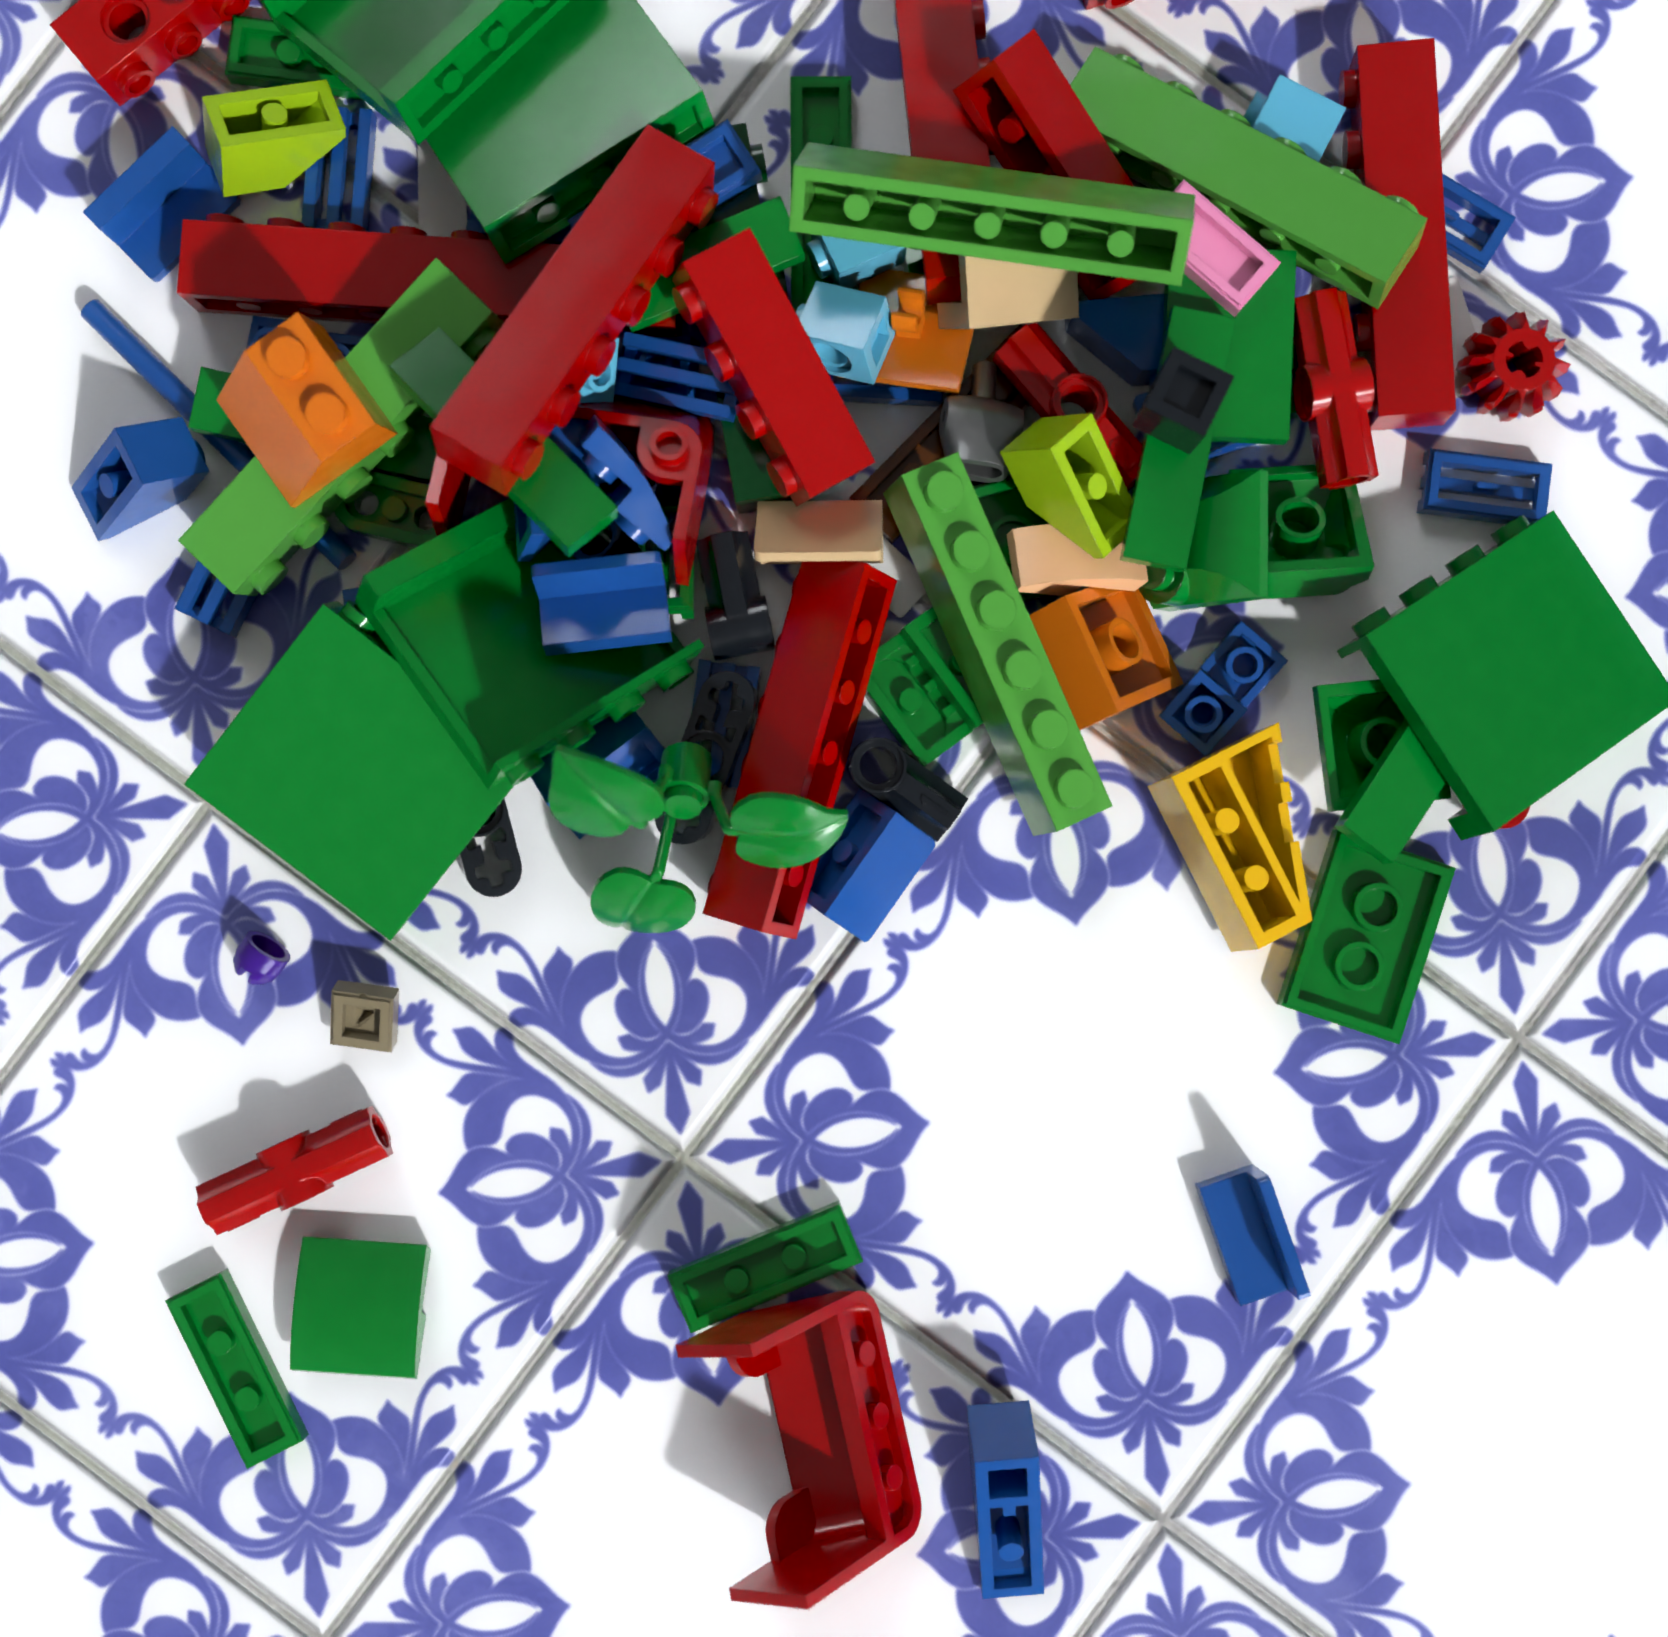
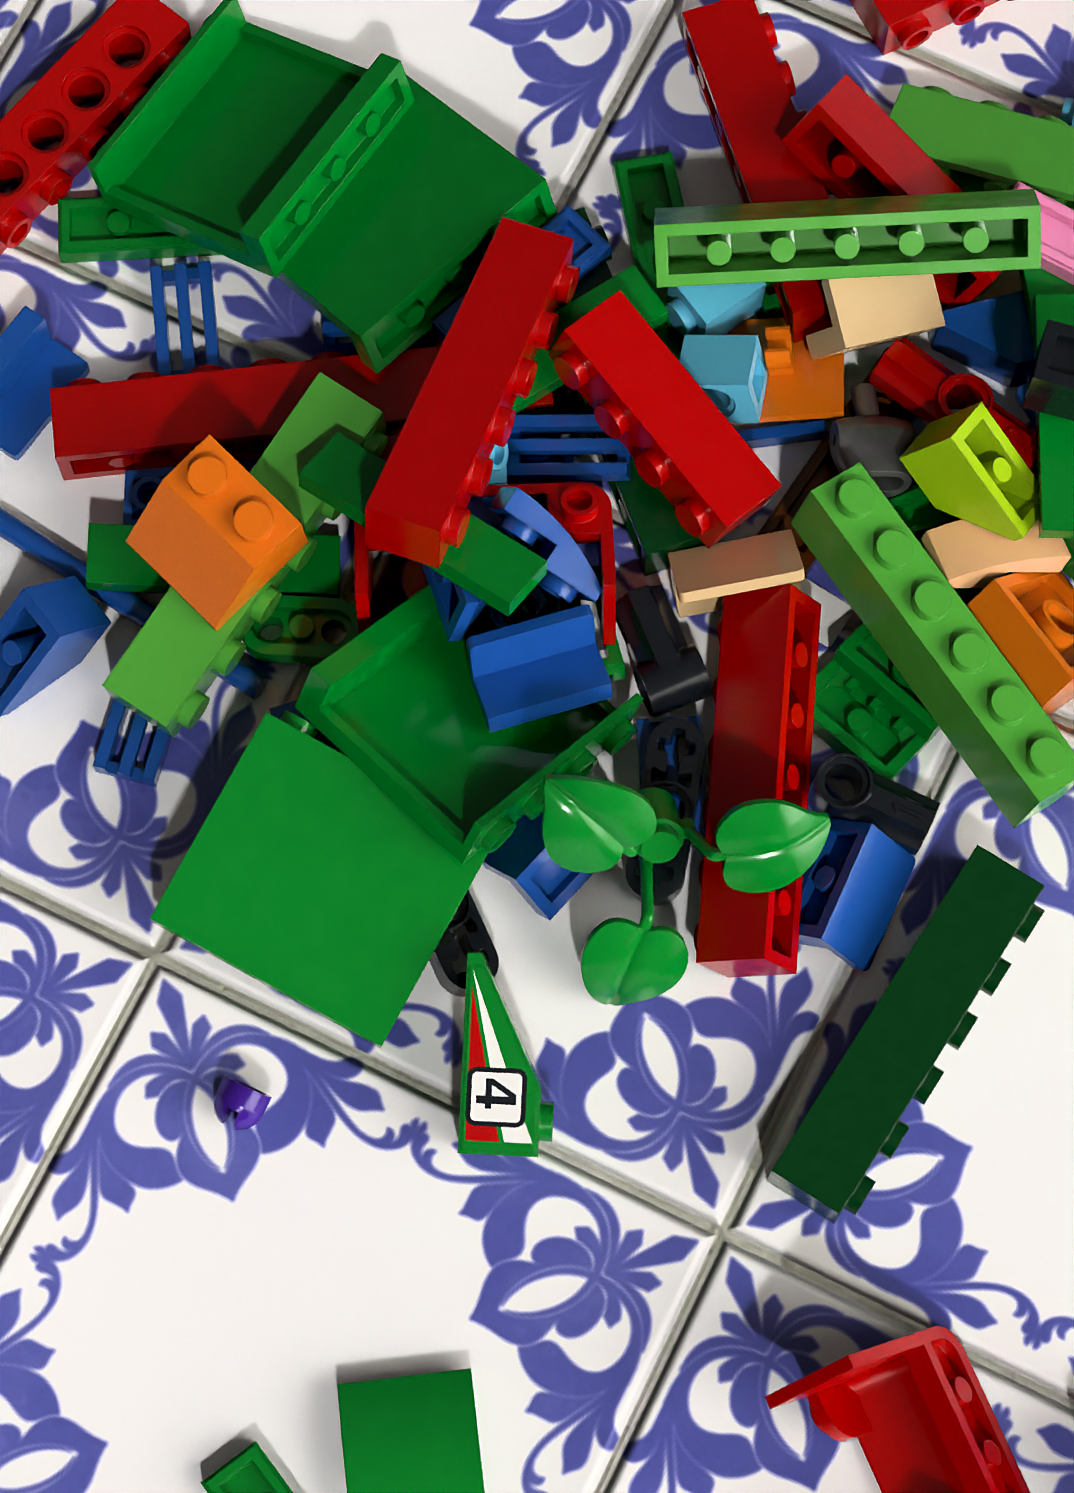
camera: 15 degrees left, 15 degrees down
red piece [195,1106,393,1235] -> none
lime slope [202,79,346,197] -> none
dark tan tile [330,980,399,1053] -> none
white sticker [418,140,467,237] -> none
green tile [667,1200,863,1333] -> none
none -> slope [458,951,554,1157]
none -> dark green brick [767,844,1045,1224]

